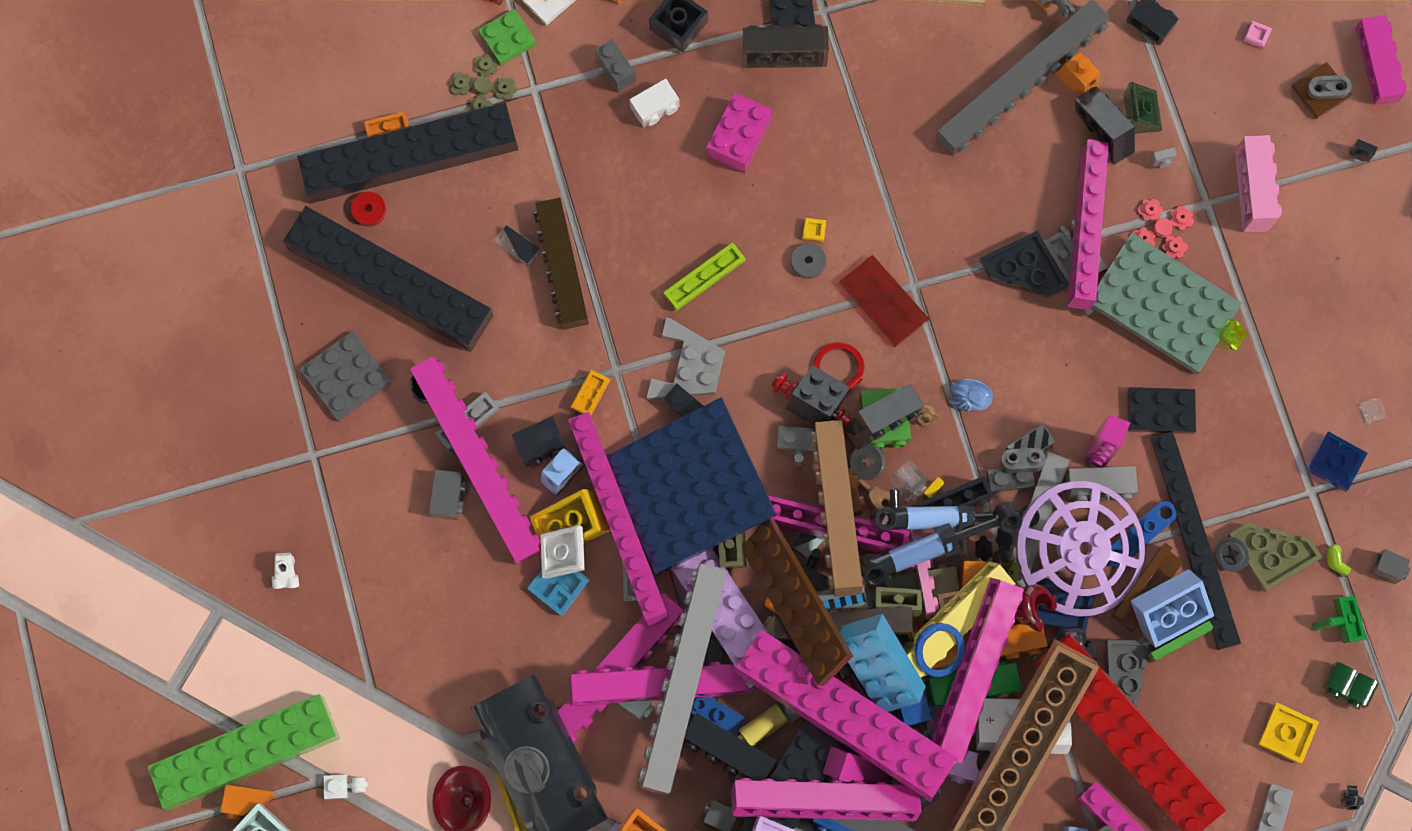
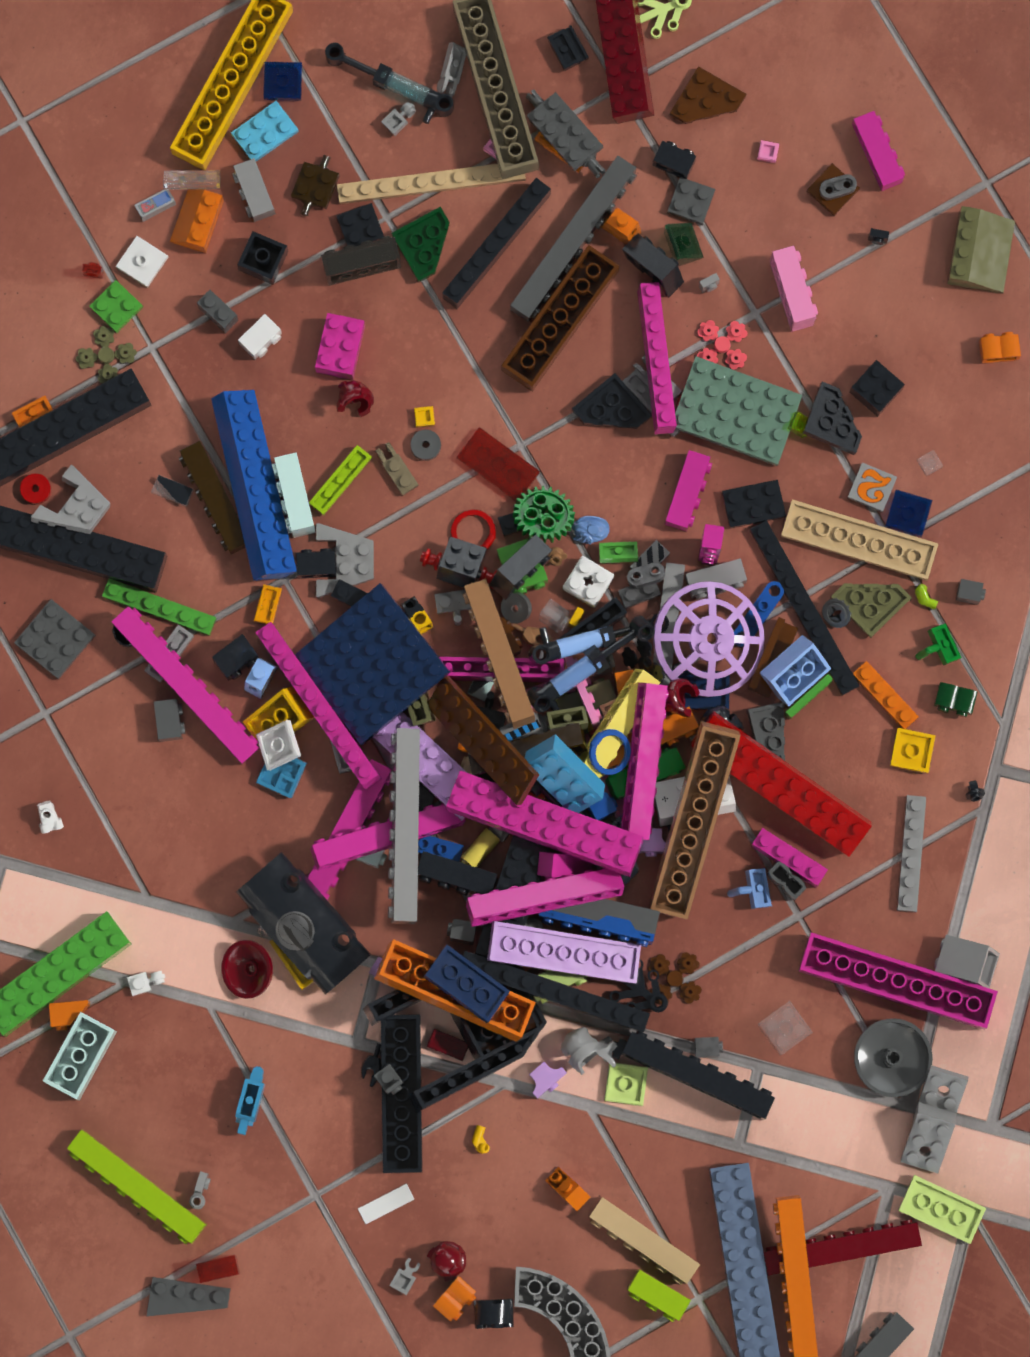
camera: 15 degrees left, 5 degrees up
none -> light grey wing [31,465,110,534]
none -> bright green plate [102,579,217,636]
none -> blue brick [211,390,297,581]
none -> light aqua brick [272,452,316,538]
none -> black brick [296,548,336,579]
none -> dark red helmet [336,380,374,417]
none -> dark tan hinge [375,442,419,496]
none -> dark green plate [391,206,450,283]
none -> leg [401,596,433,634]
none -> black brick [442,178,551,309]
none -> black plate [498,513,522,537]
none -> reddish brown brick [501,245,619,392]
none -> green gear [513,486,575,543]
none -> white brick [563,556,614,608]
none -> bright green plate [599,542,638,563]
none -> dark pink brick [665,450,713,532]
none -> dark grey plate [667,177,715,225]
none -> tan plate [781,499,938,581]
none -> black plate [802,381,862,455]
none -> tile [847,463,897,512]
none -> black brick [849,360,905,417]
none -> orange plate [853,661,919,729]

